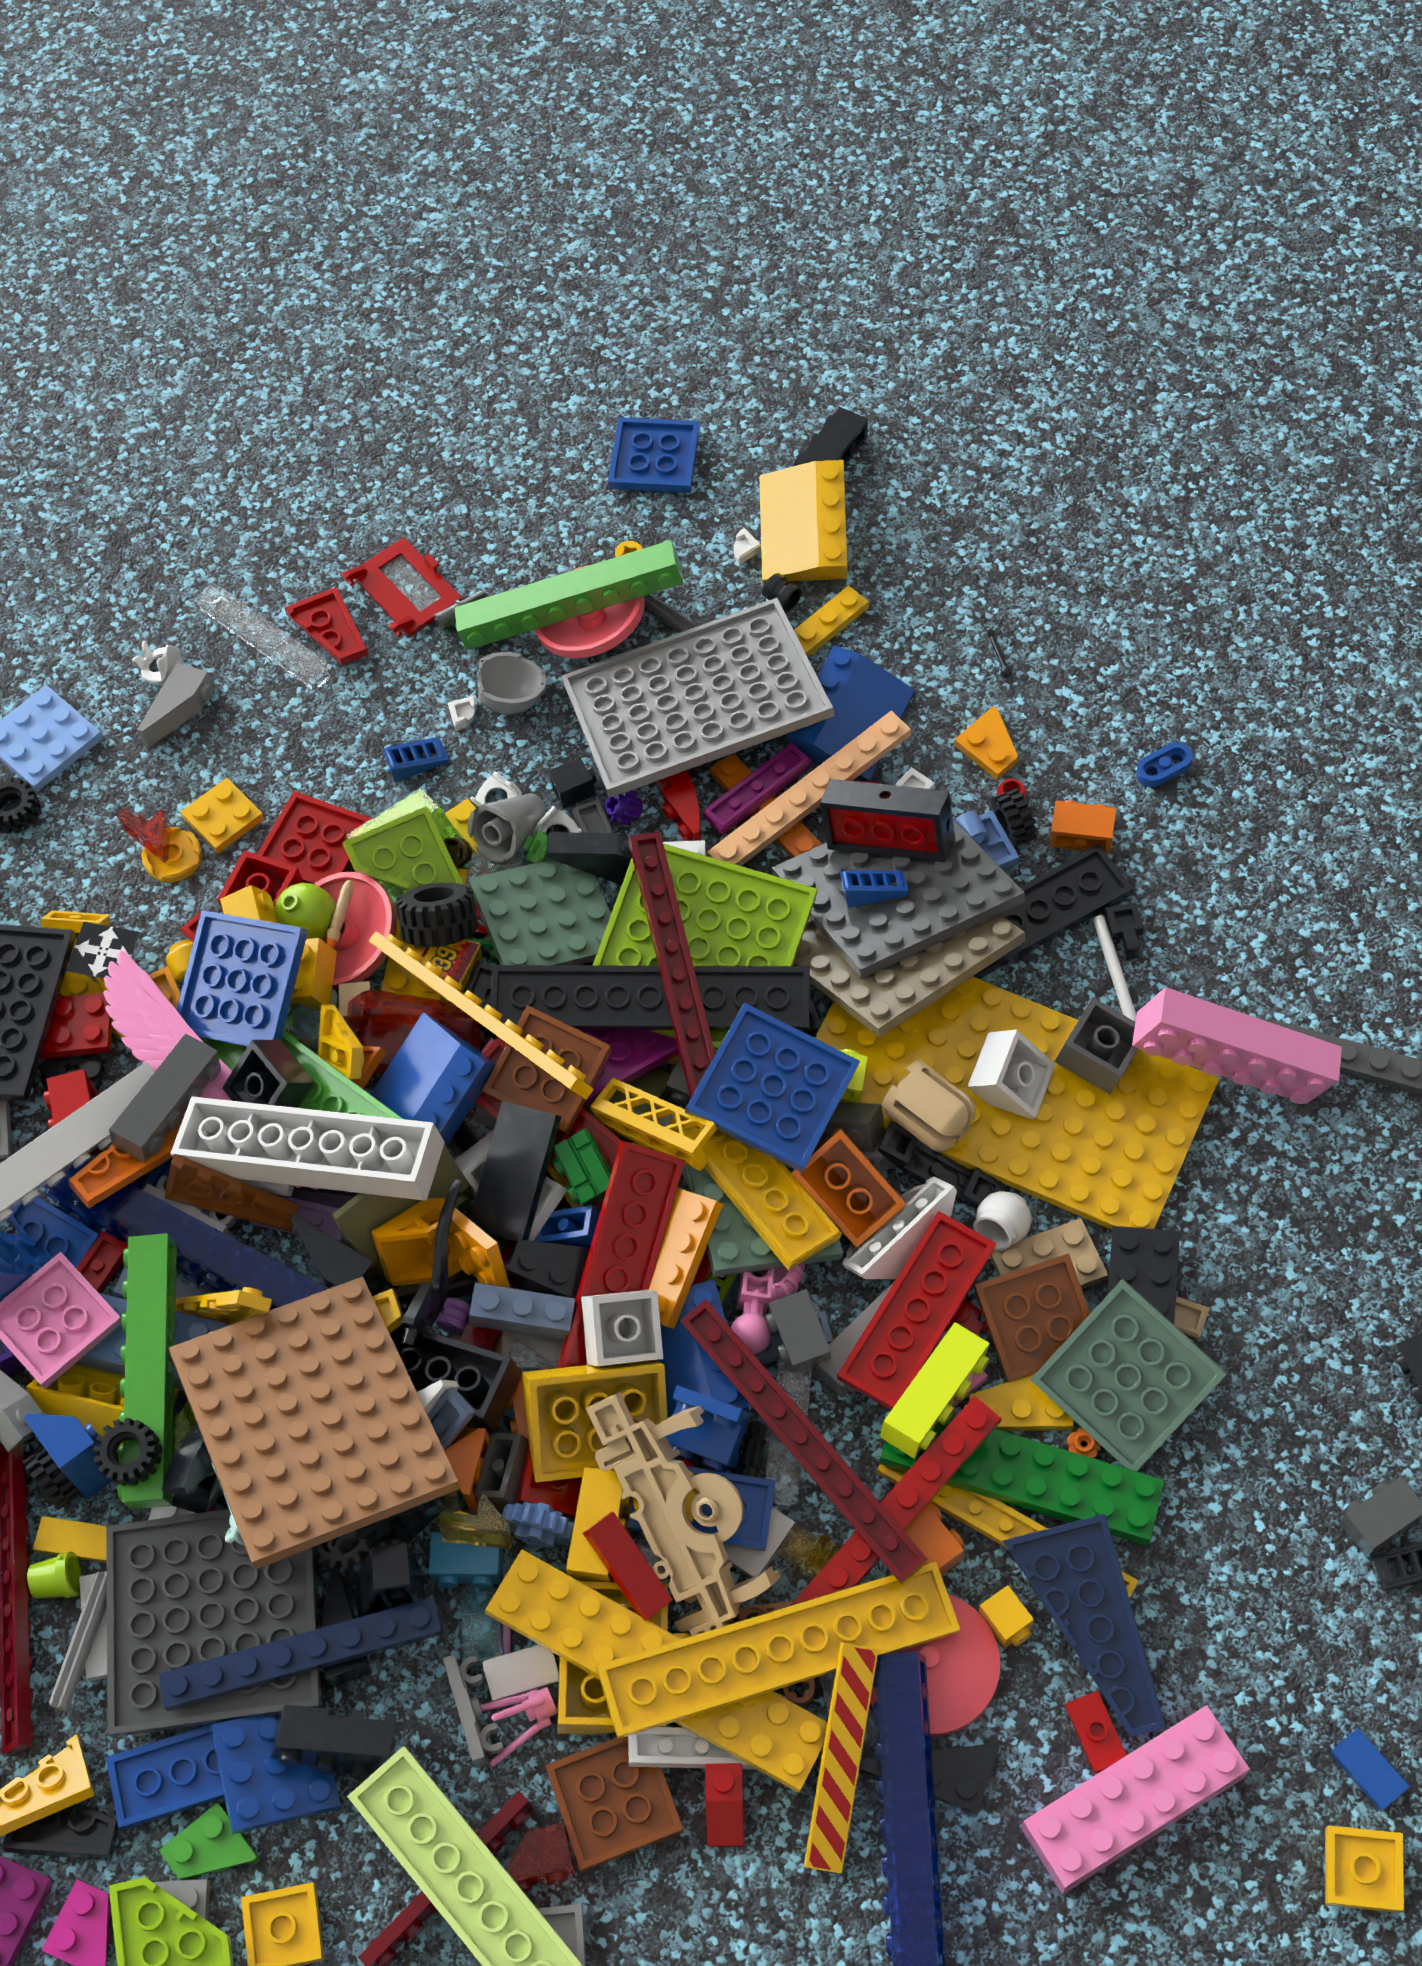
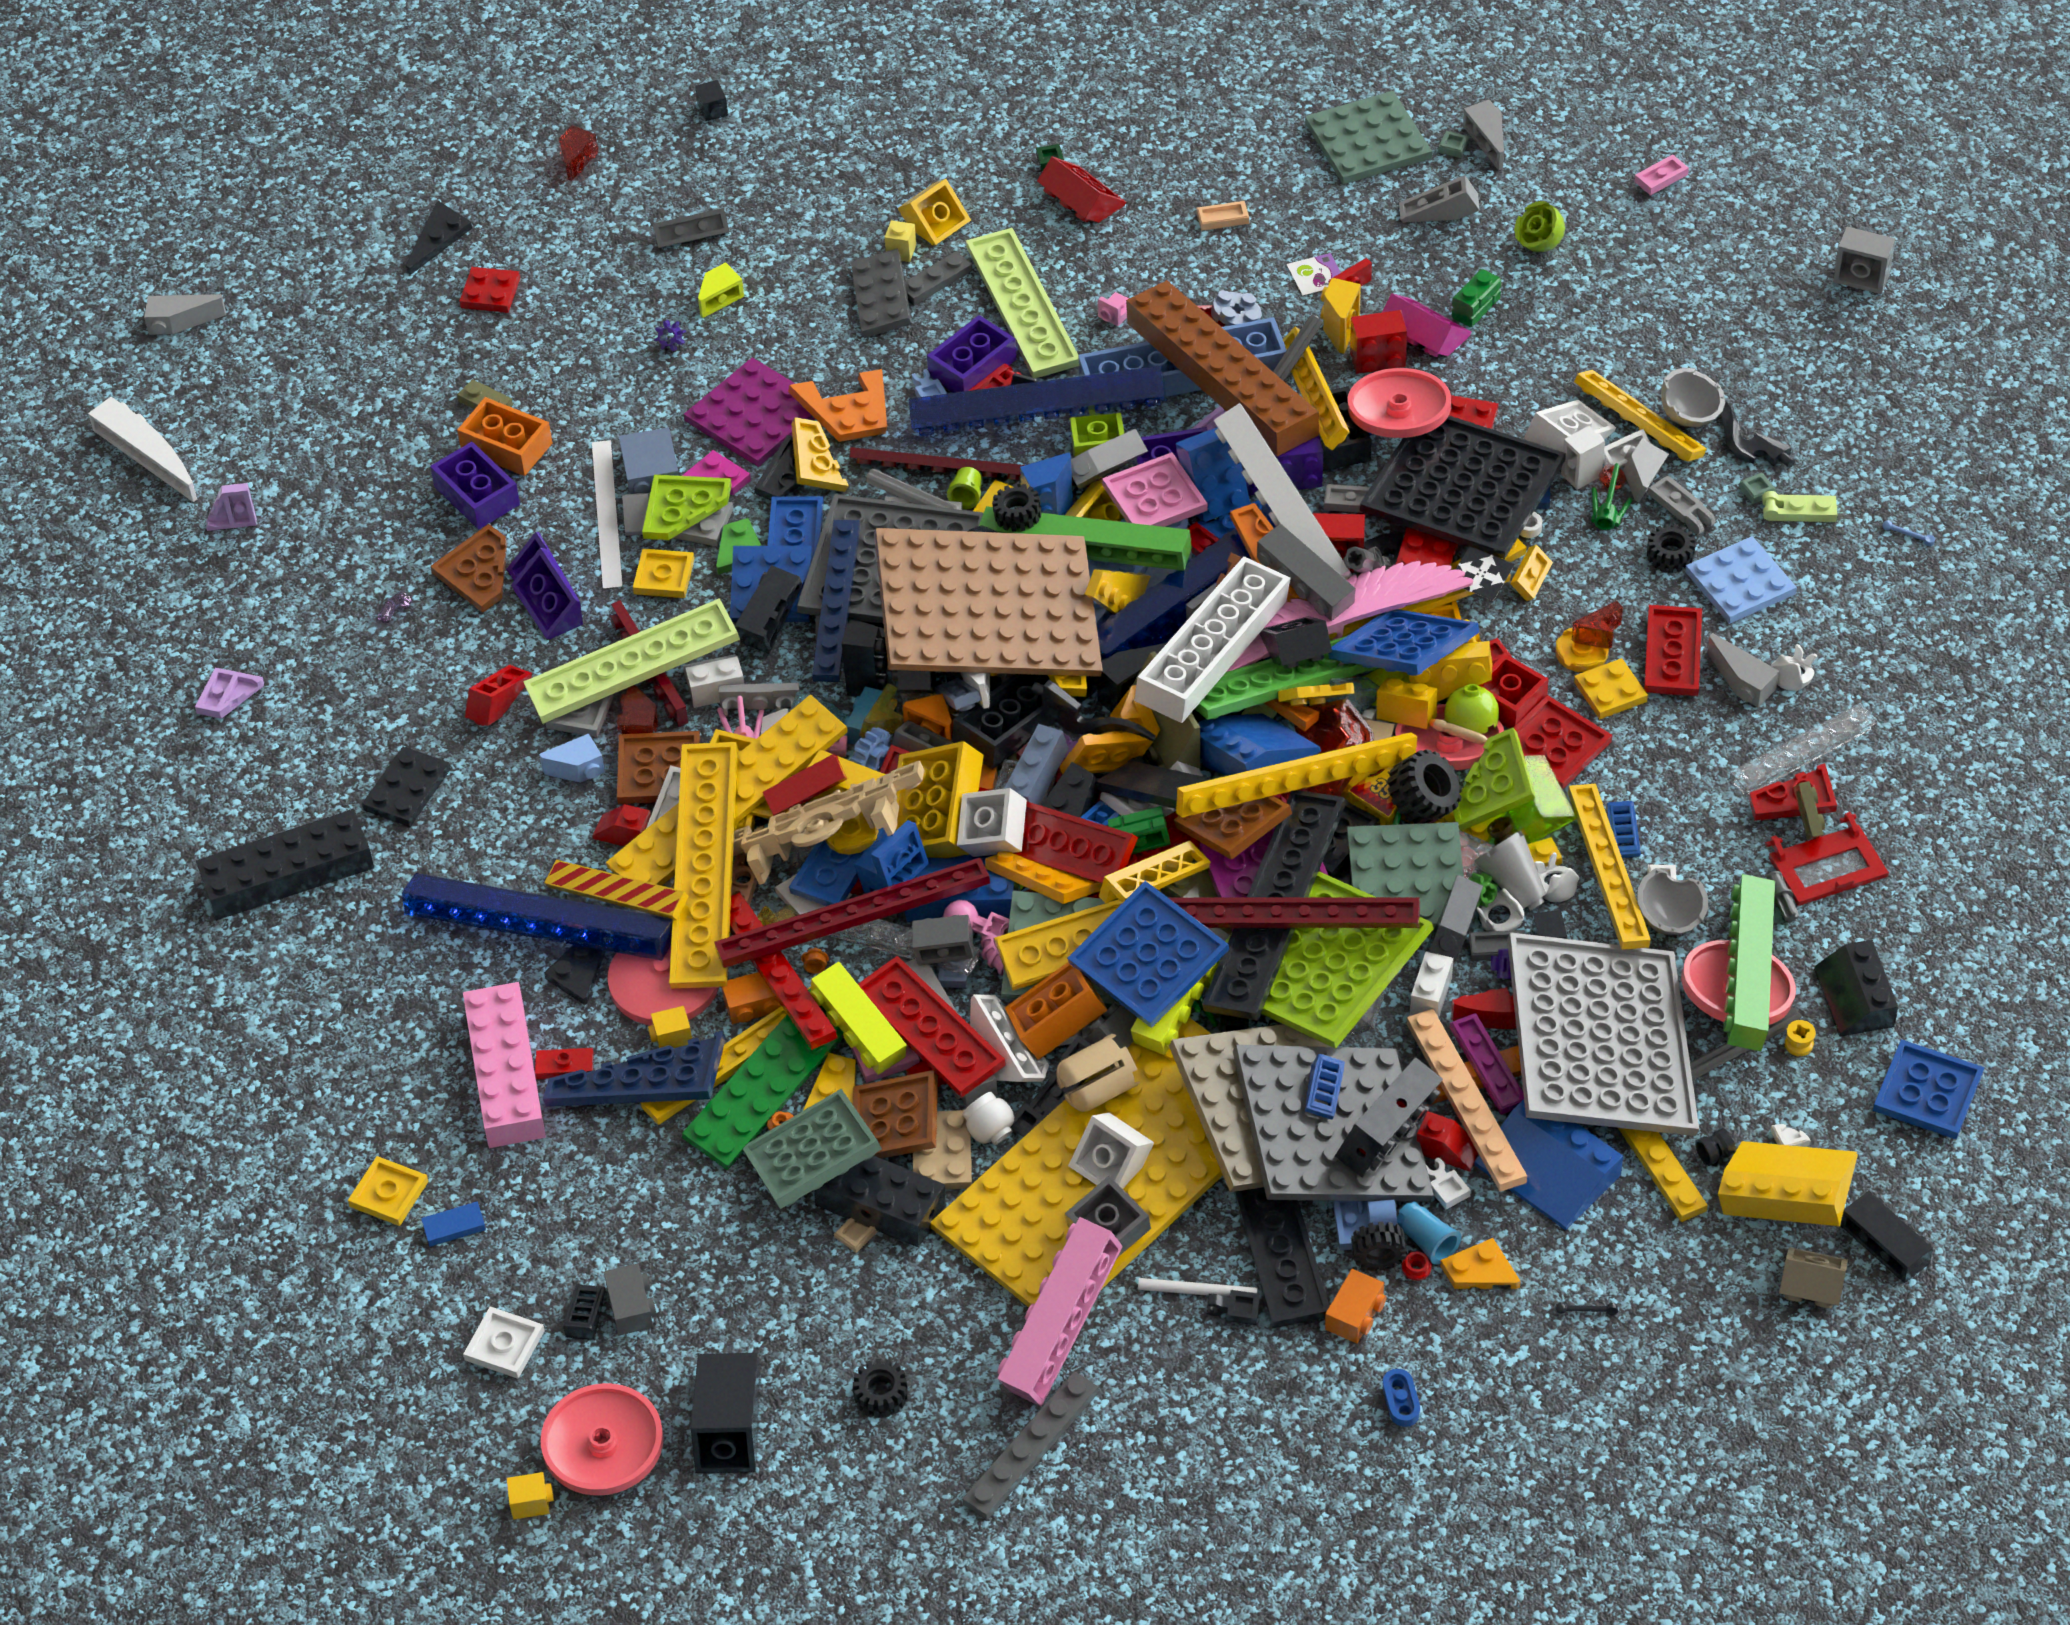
camera: 105 degrees right, 10 degrees down
none -> light blue slope [539,734,605,783]
none -> white slope [683,654,744,708]
none -> black tyre [853,1359,908,1418]
none -> dark grey piece [1344,546,1392,576]
none -> dark azure plant [1397,1201,1462,1265]
none -> yellow plate [1568,784,1651,950]
none -> red plate [1644,605,1702,696]
none -> dark tan slope [1779,1247,1848,1308]
none -> olive plate [1793,781,1825,841]
none -> black slope [1814,940,1898,1037]

